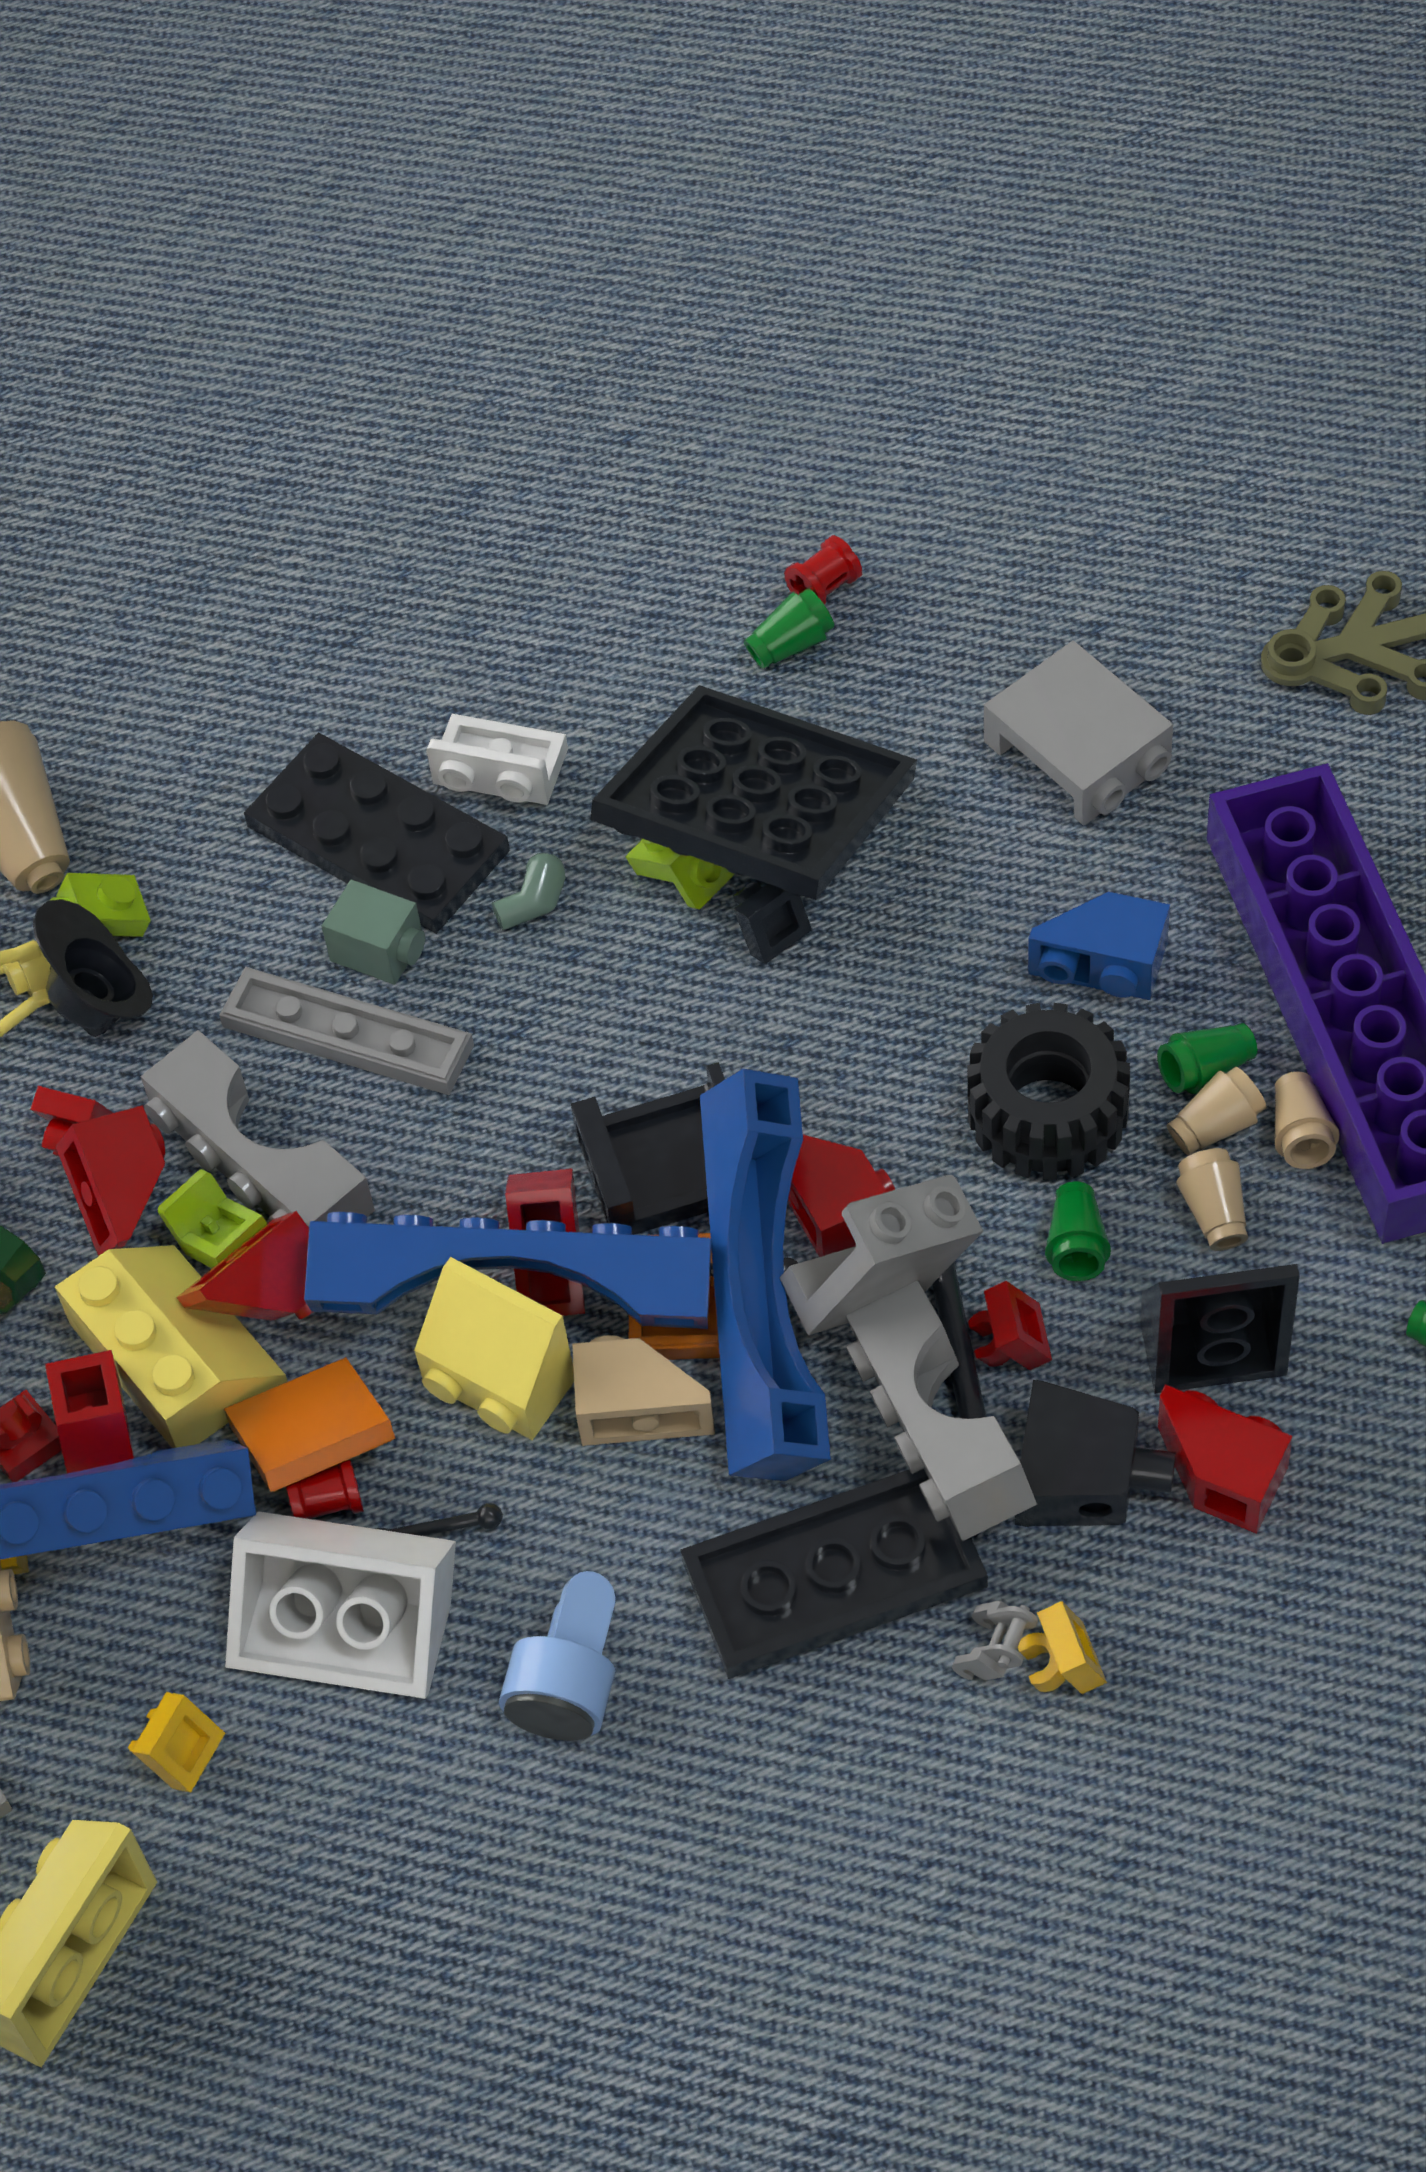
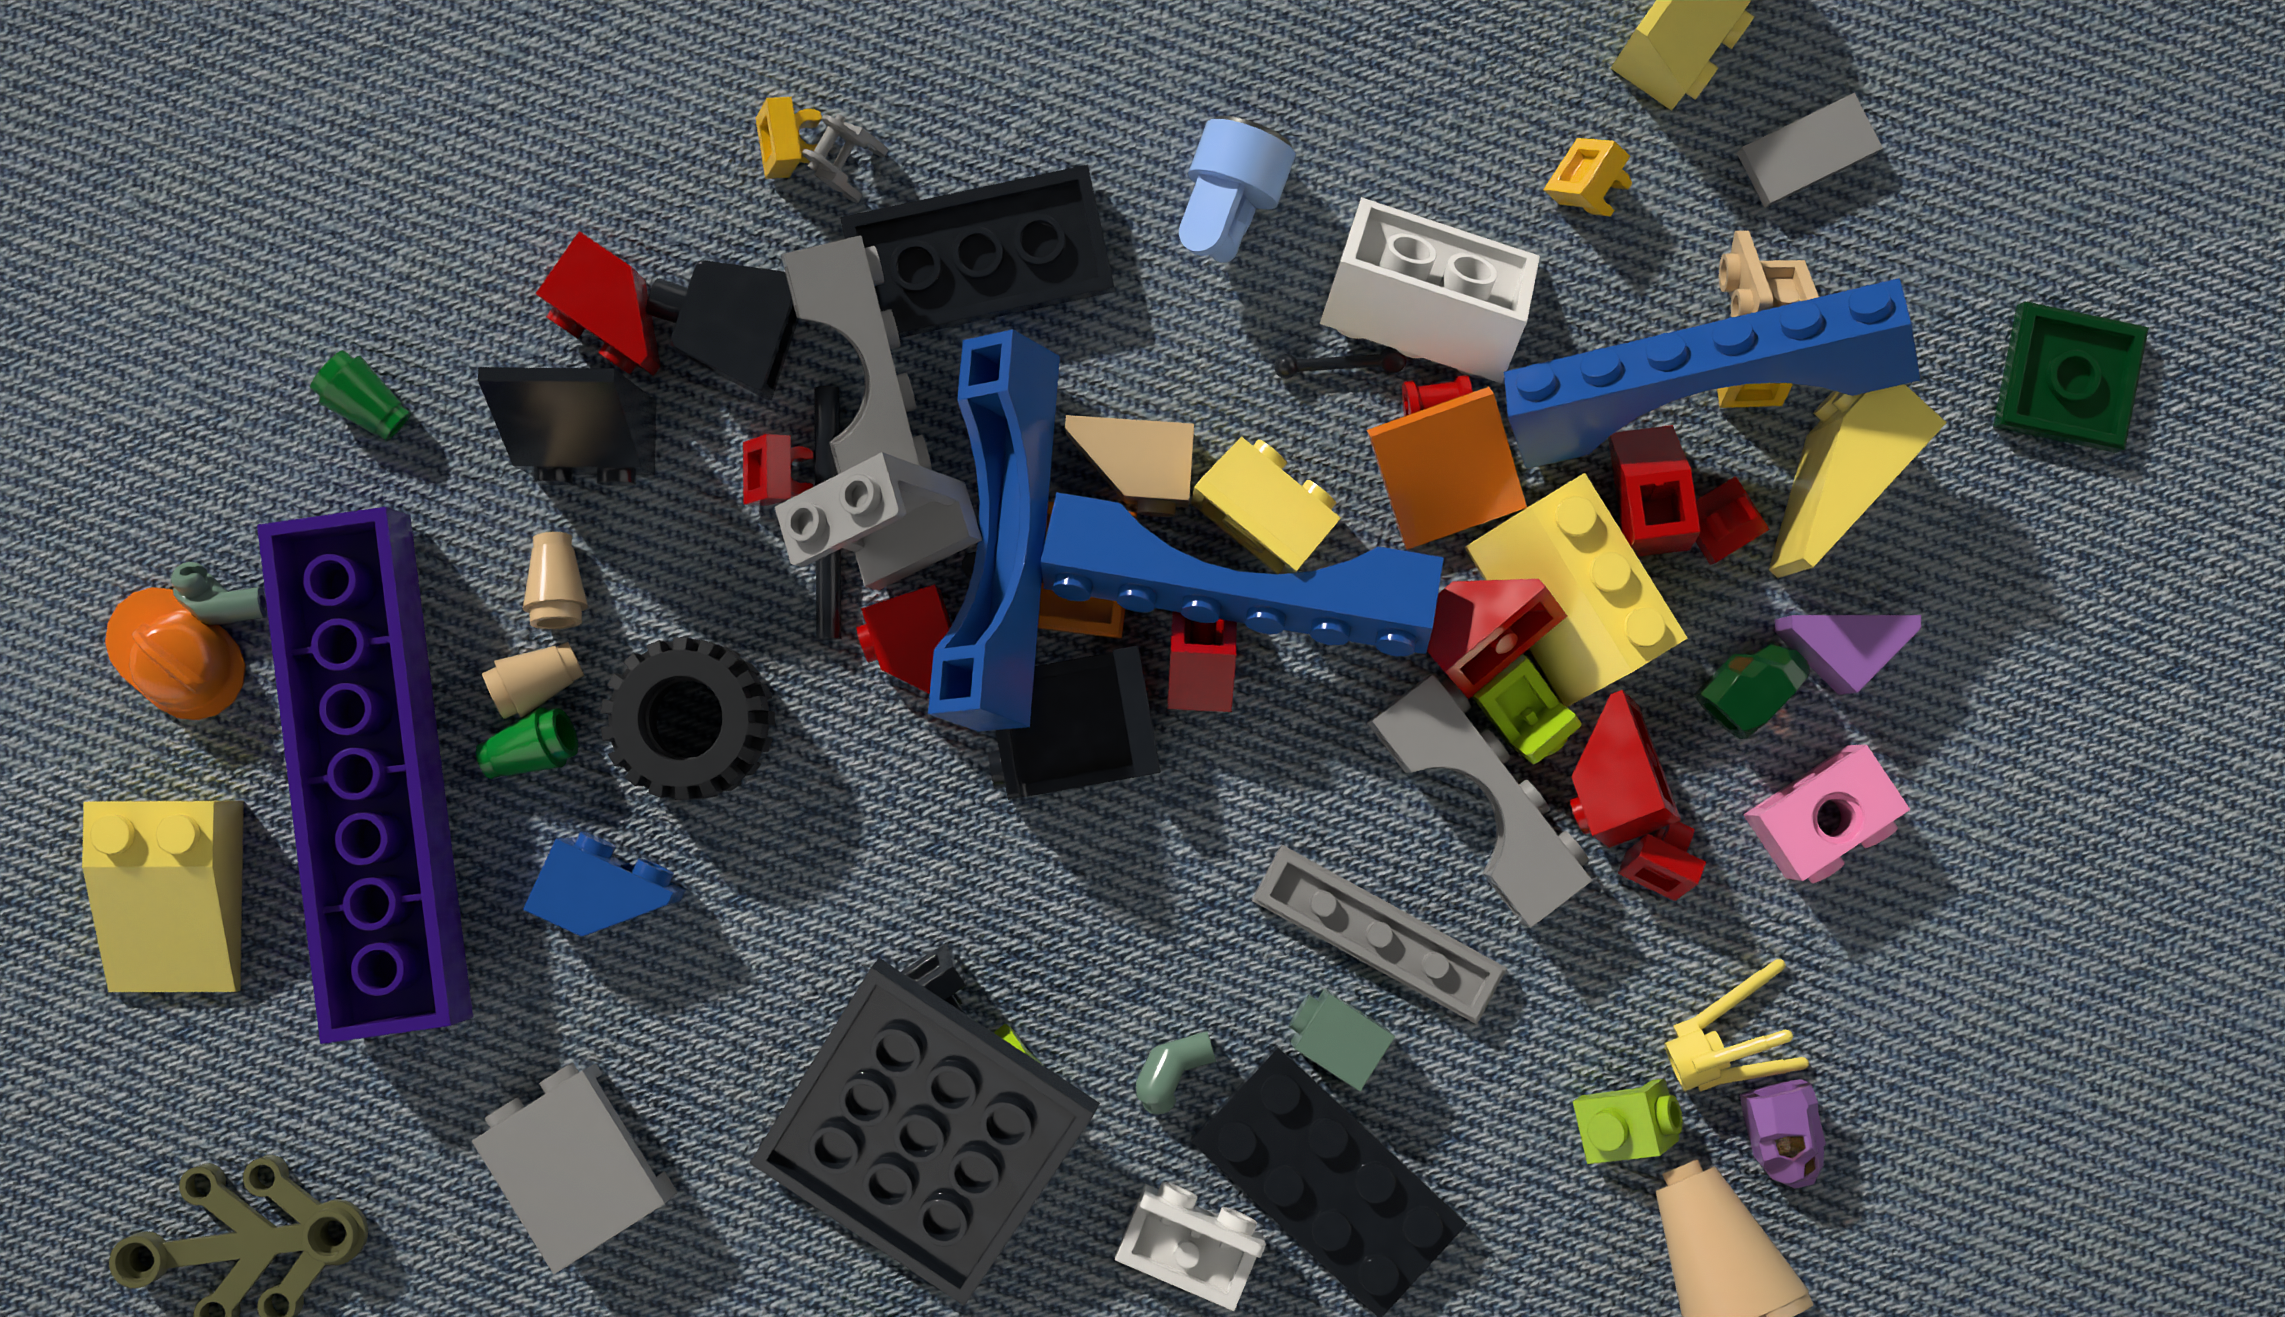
camera: 175 degrees left, 30 degrees up
black piece [33,899,153,1037] -> none
green cone [1045,1181,1111,1281] -> none
tan cone [1275,1072,1339,1169] -> none

